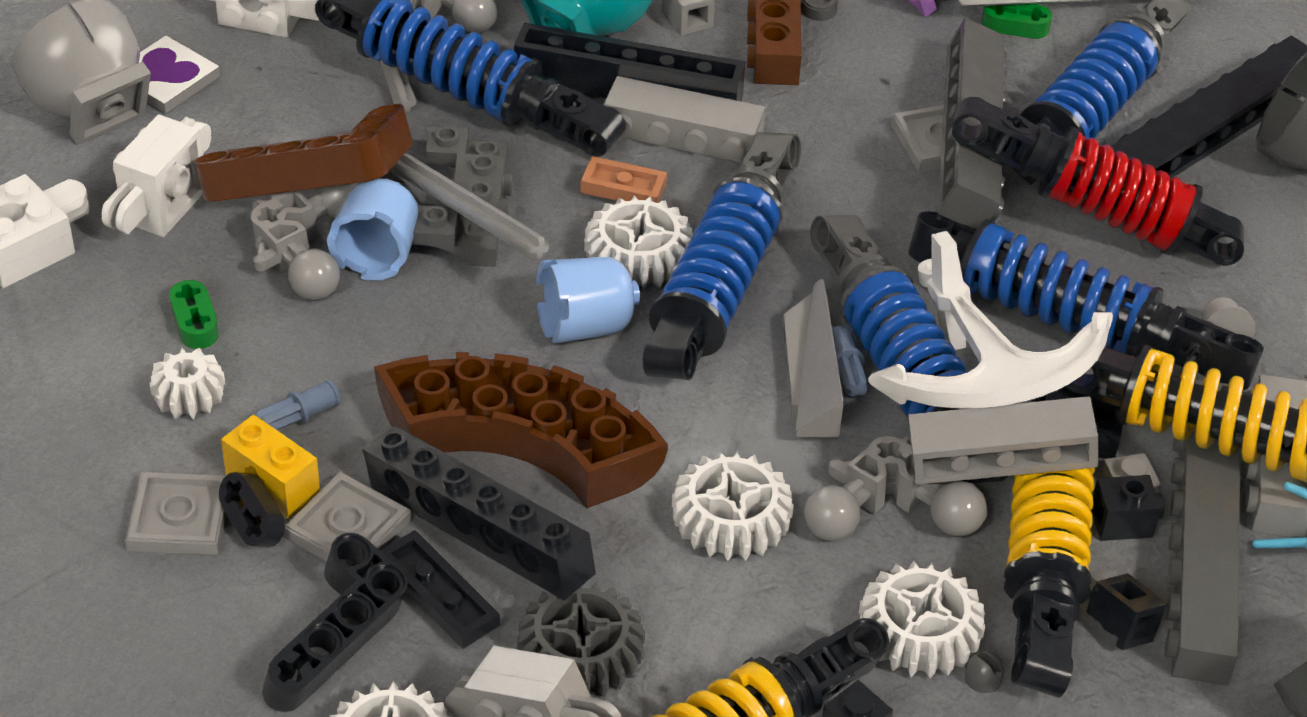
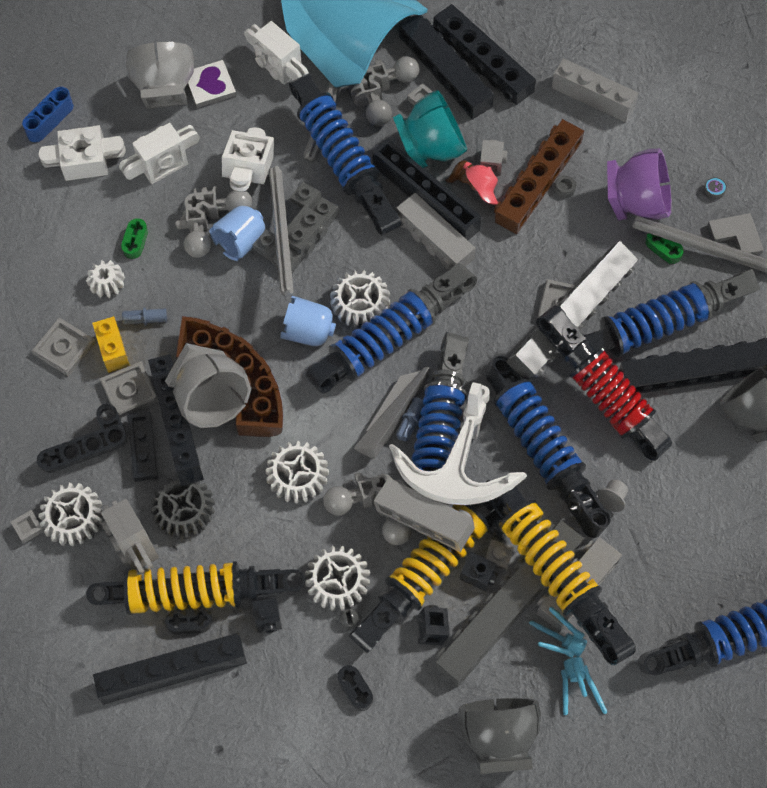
camera: 35 degrees right, 20 degrees up
reddish brown beam [194,104,413,202] -> none
black beam [219,472,285,547] -> none
nougat plate [580,156,668,203] -> none
none -> light grey plate [165,343,251,428]
none -> white brick [222,127,274,191]
none -> coral hair [445,160,498,205]

